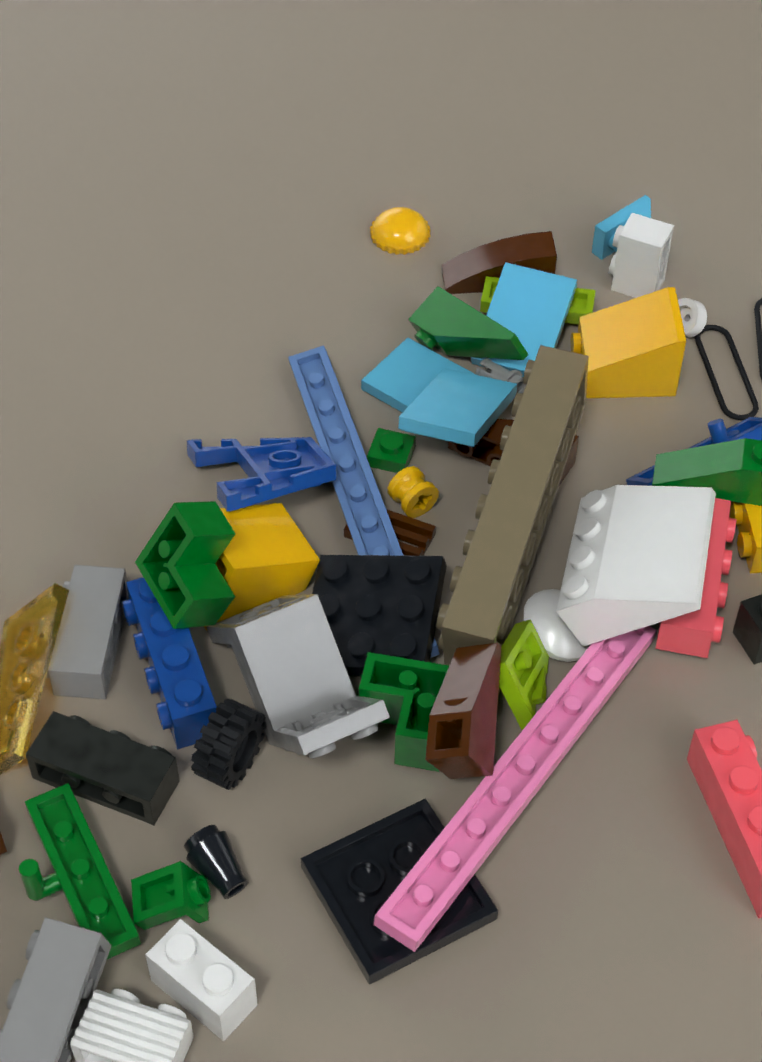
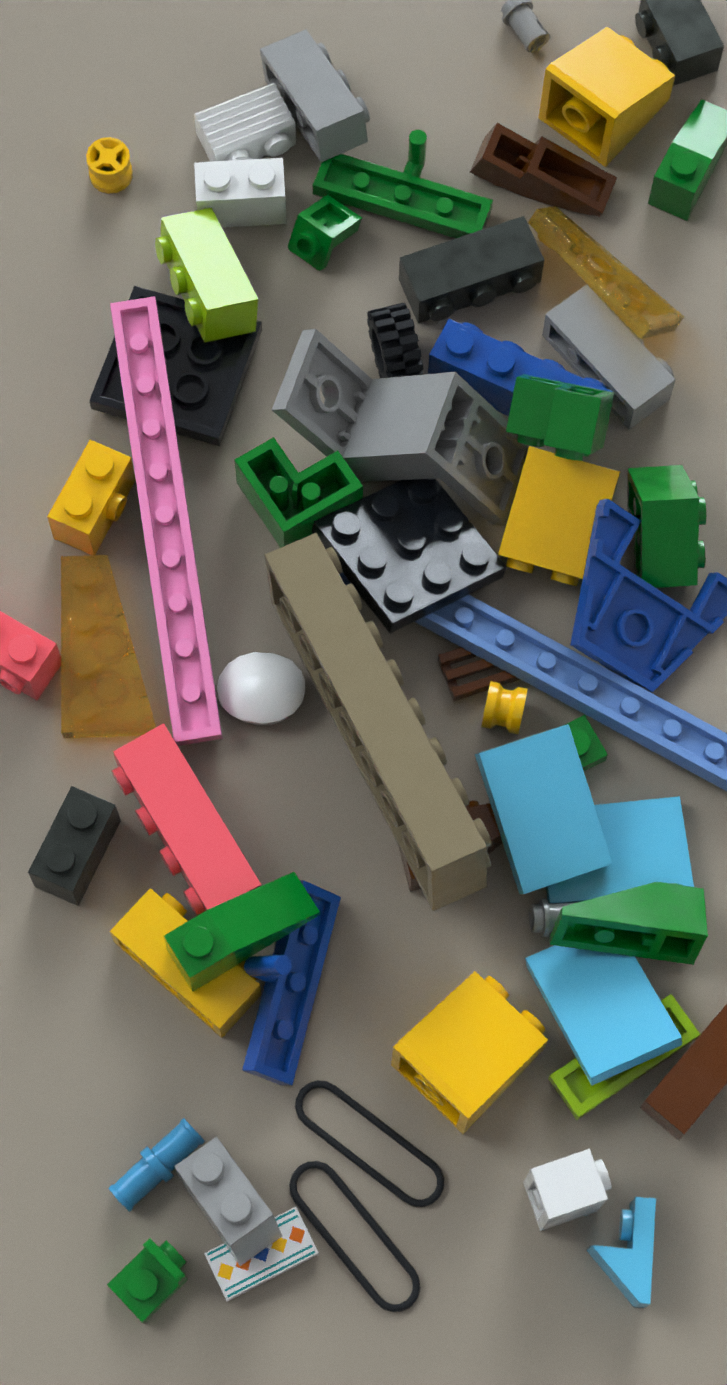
camera: 135 degrees right, 20 degrees up
black cone [184,825,248,899] -> none
reddish brown slope [426,642,502,779] -> none
lime wing [499,619,549,730] -> none
white slope [556,485,716,647] -> none
white tile [678,298,707,337] -> none
none -> yellow brick [47,440,136,556]
none -> clear yellow wing [61,555,156,739]
none -> brick [155,208,258,342]
none -> green brick [627,465,707,588]

